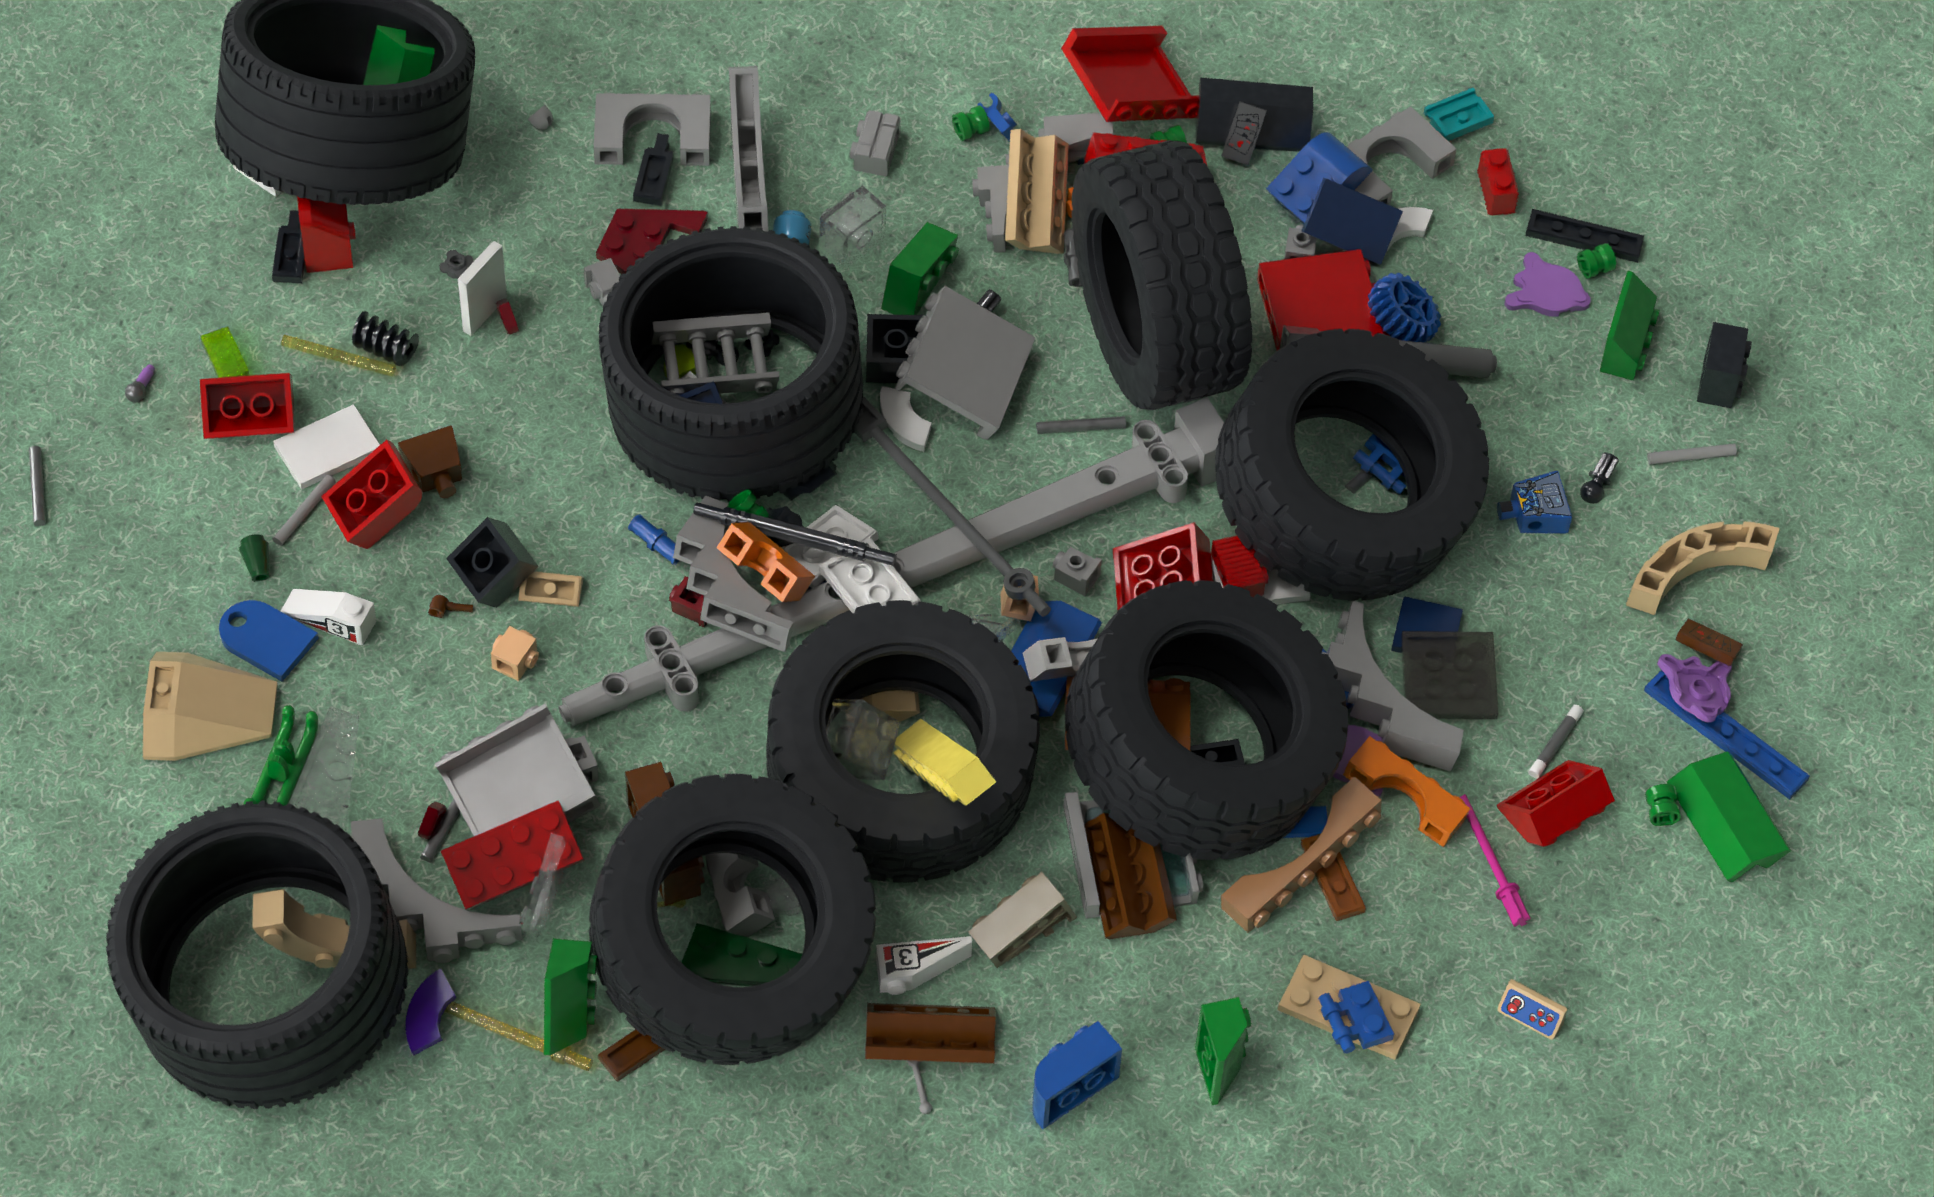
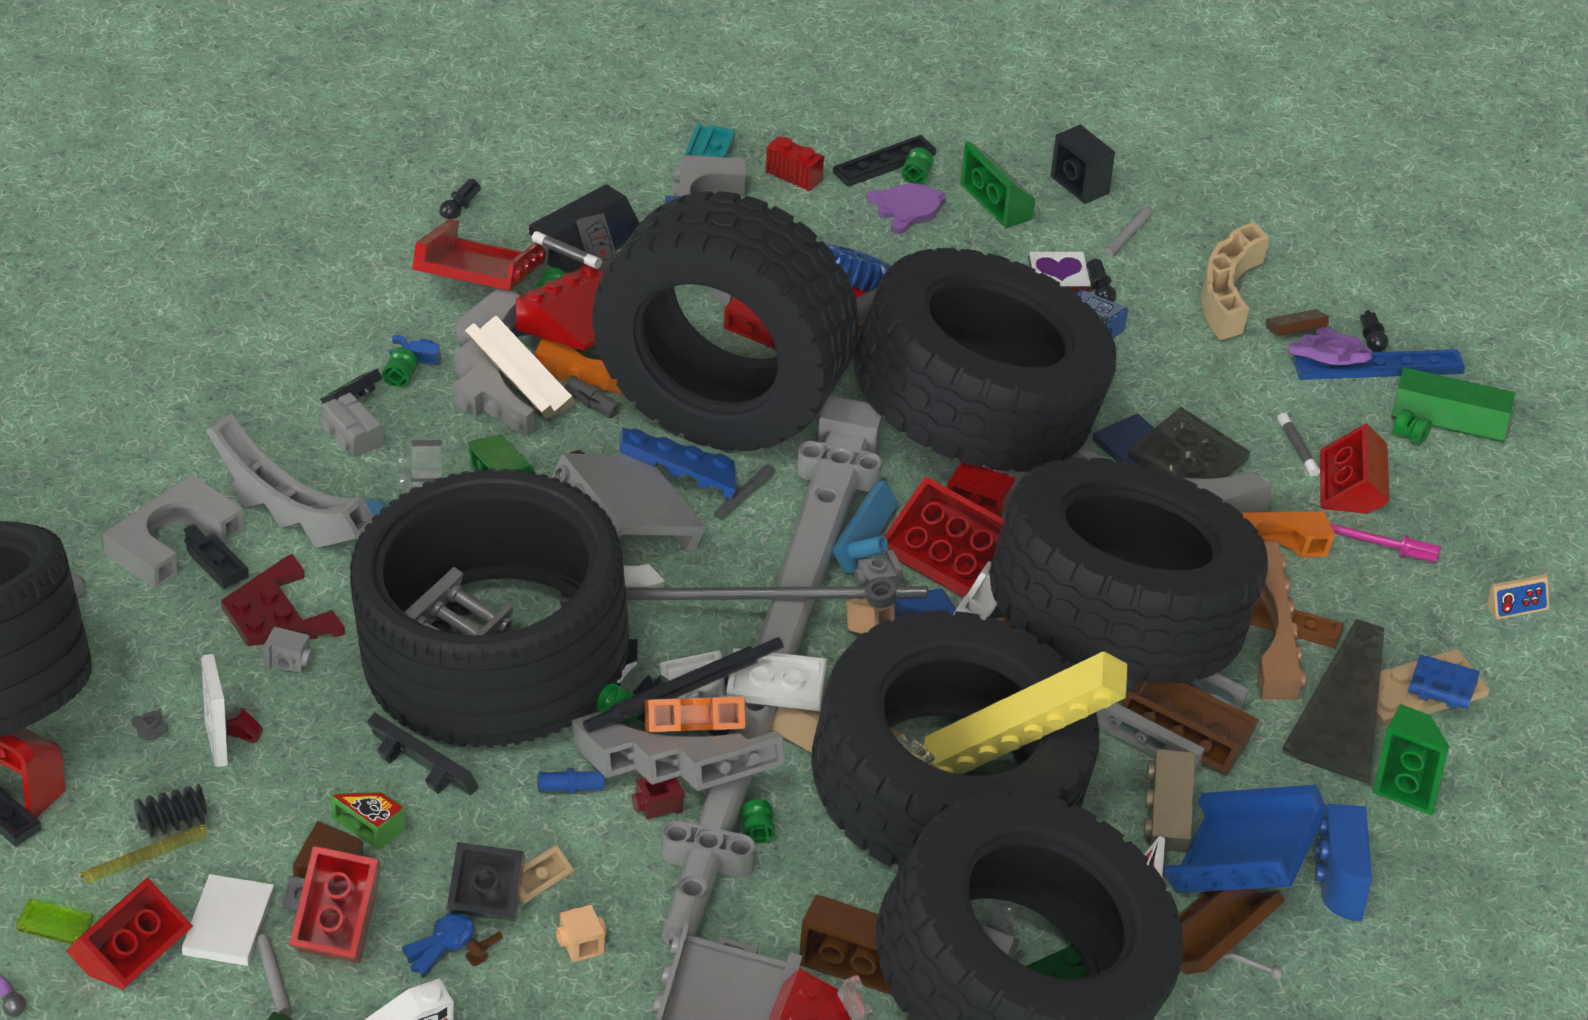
camera: 50 degrees left, 15 degrees down
none -> black plate [320,368,383,404]
none -> slope [331,792,406,850]
none -> black hinge [367,712,478,796]
none -> blue piece [402,913,475,978]
none -> black axle [439,179,481,219]
none -> flat silver bar [532,231,602,269]
none -> blue wing [619,427,735,500]
none -> green wheel [741,799,775,844]
none -> dark azure piece [832,480,899,574]
none -> tile [1028,252,1091,294]
none -> blue panel [1164,784,1328,893]
none -> clear smoke wing [1283,619,1385,784]
none -> black axle [1360,310,1389,352]

